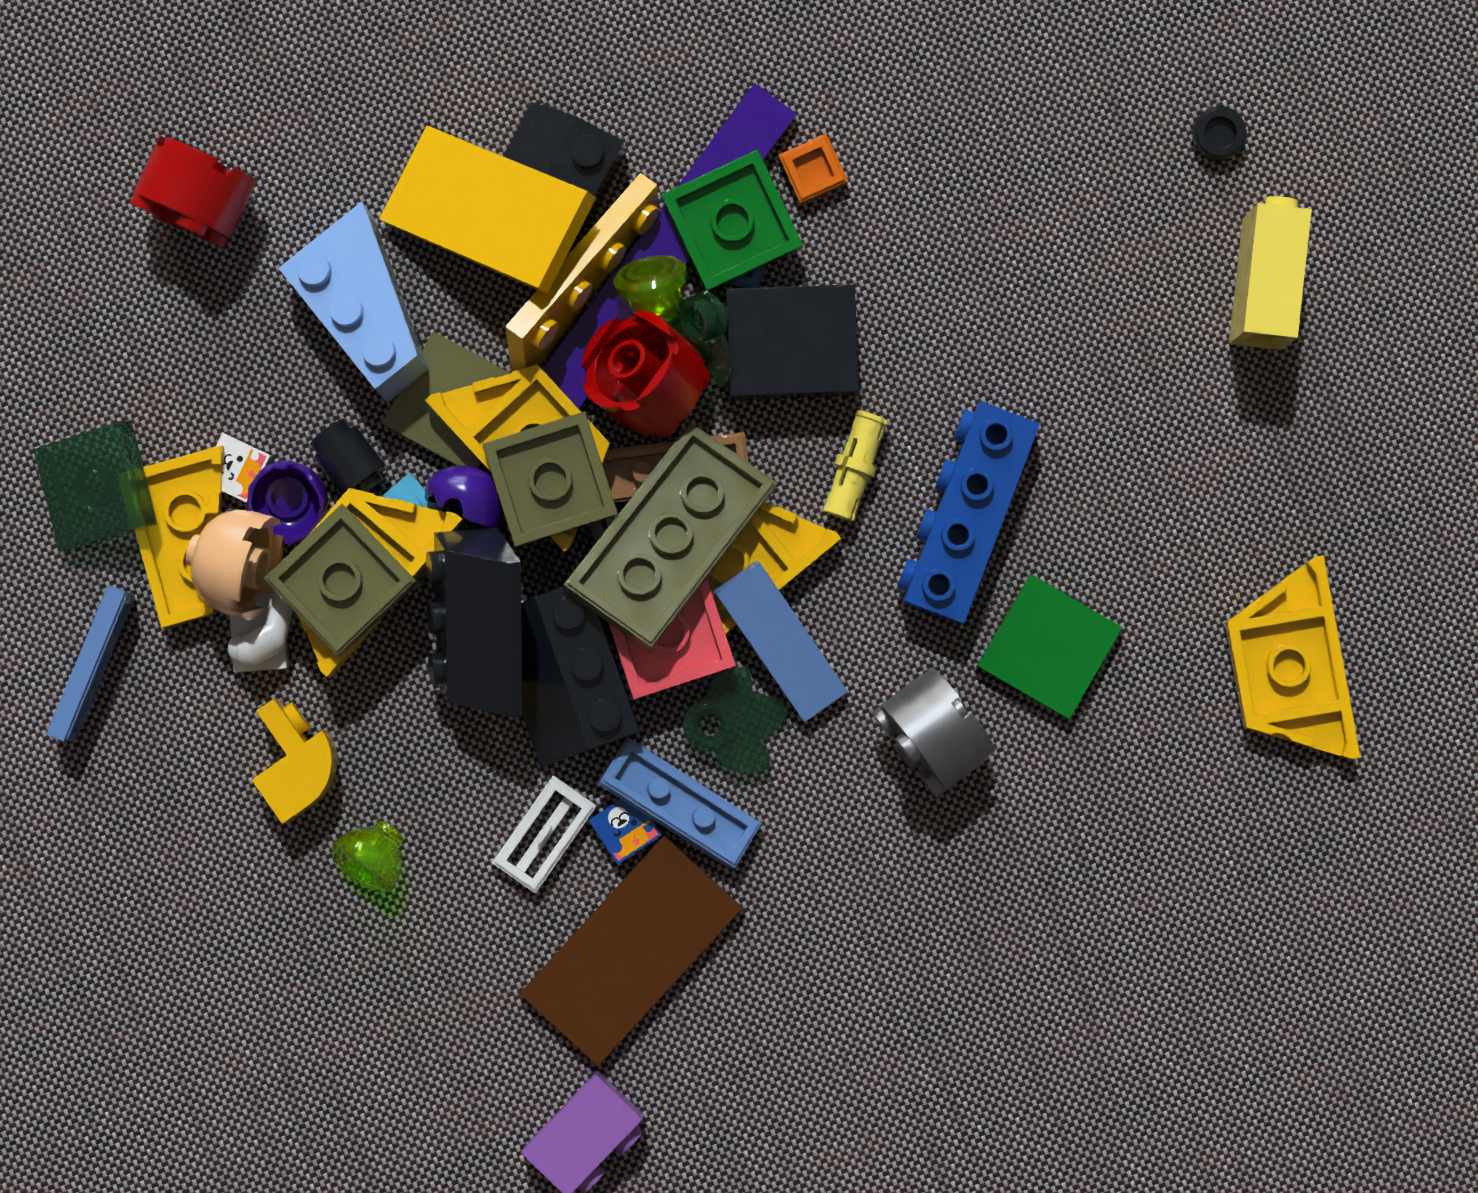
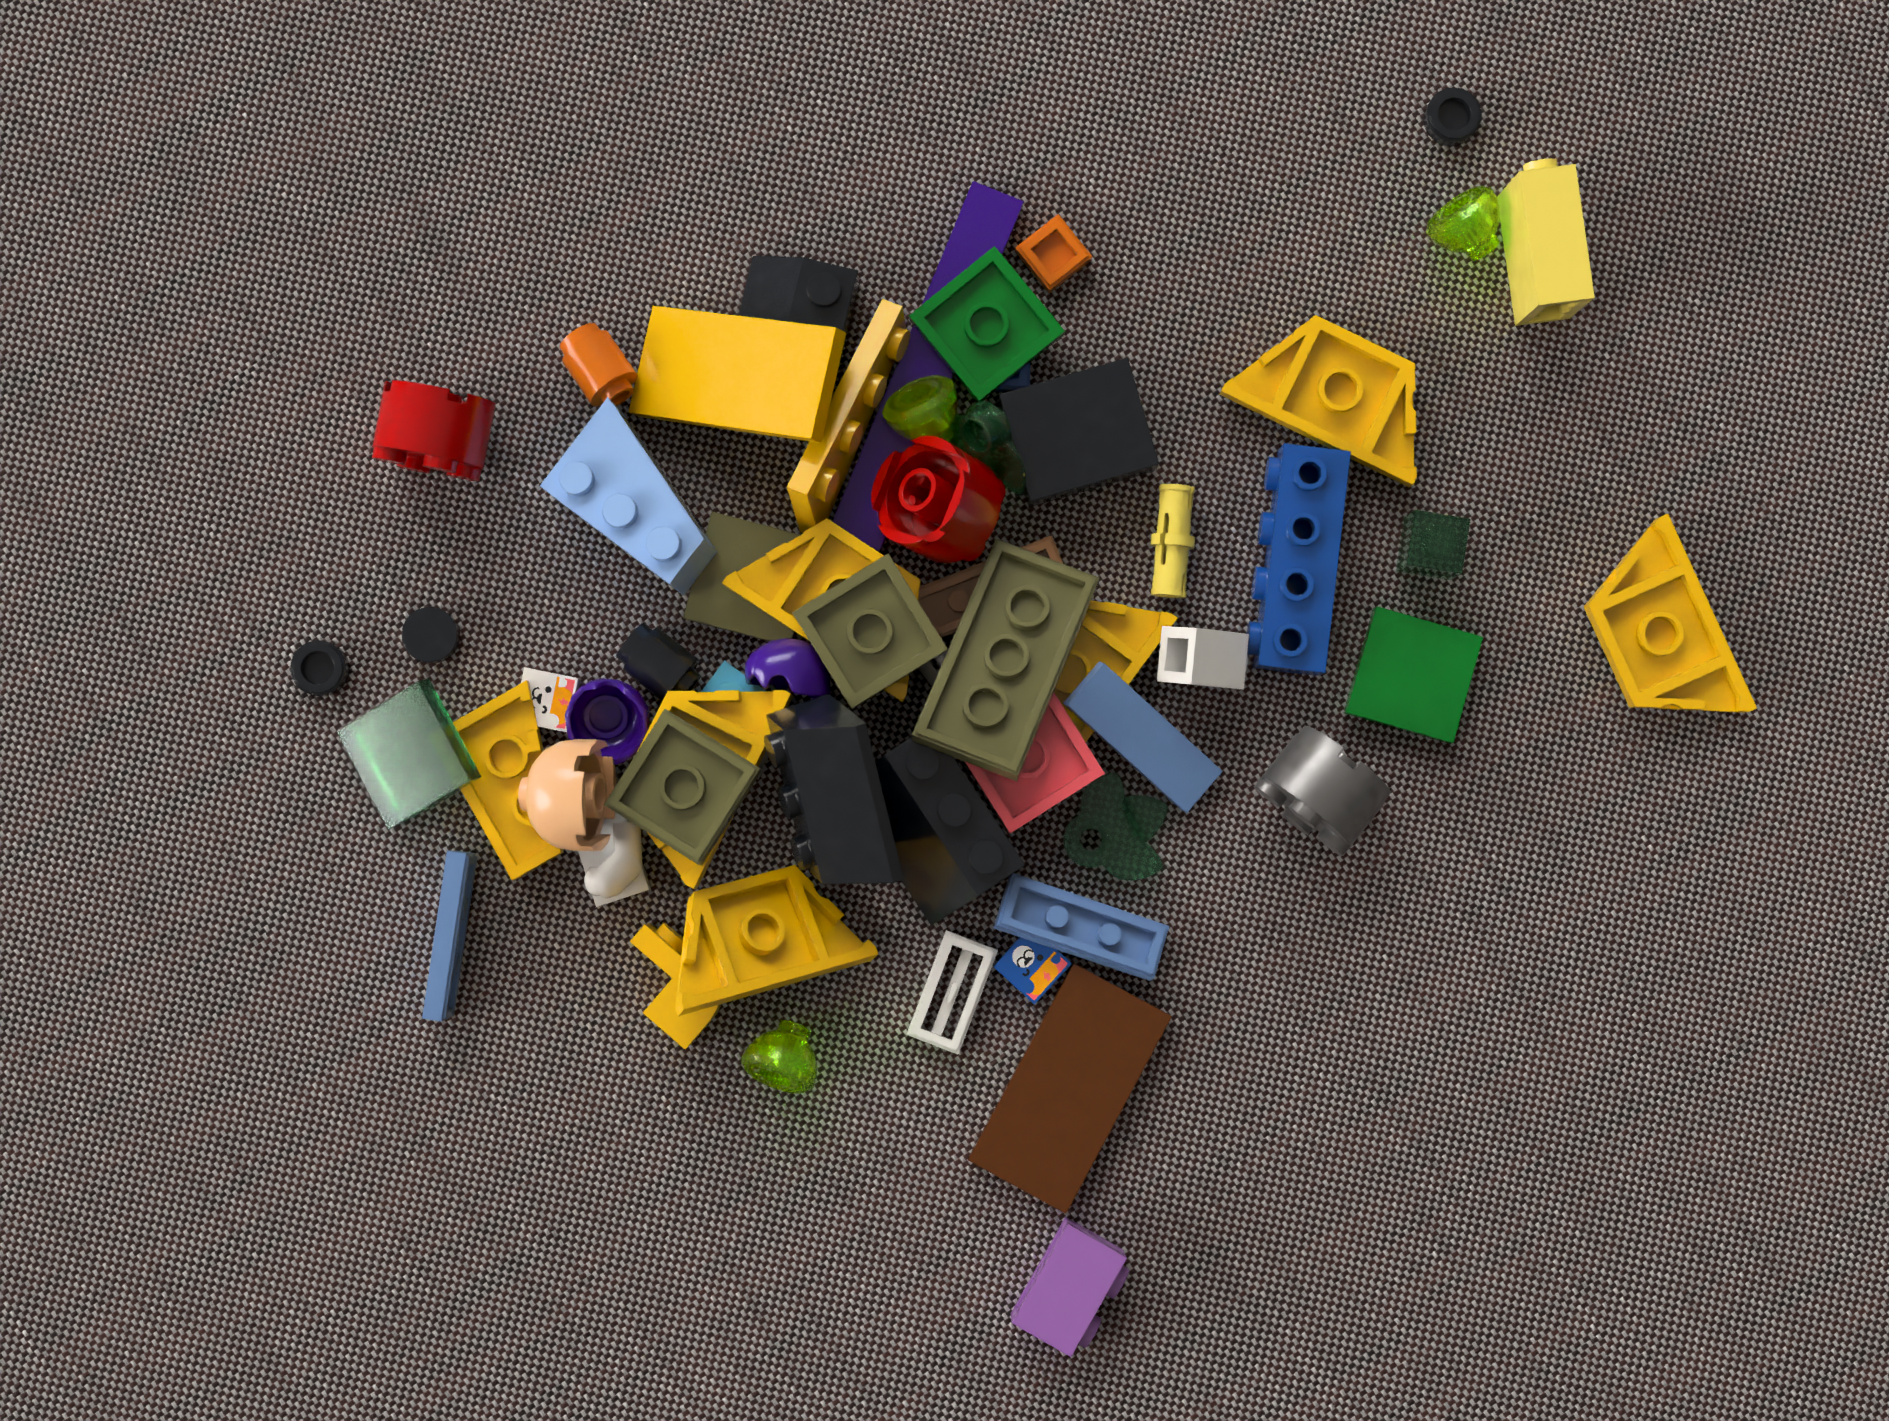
camera: 15 degrees left, 0 degrees up
none -> black tile [290,640,350,697]
none -> black tile [402,607,460,663]
none -> orange brick [560,323,638,406]
none -> yellow wing [675,865,878,1016]
none -> white brick [1157,626,1249,690]
none -> yellow wing [1219,315,1417,488]
none -> clear green brick [1396,510,1471,580]
none -> clear neon green brick [1426,186,1500,261]

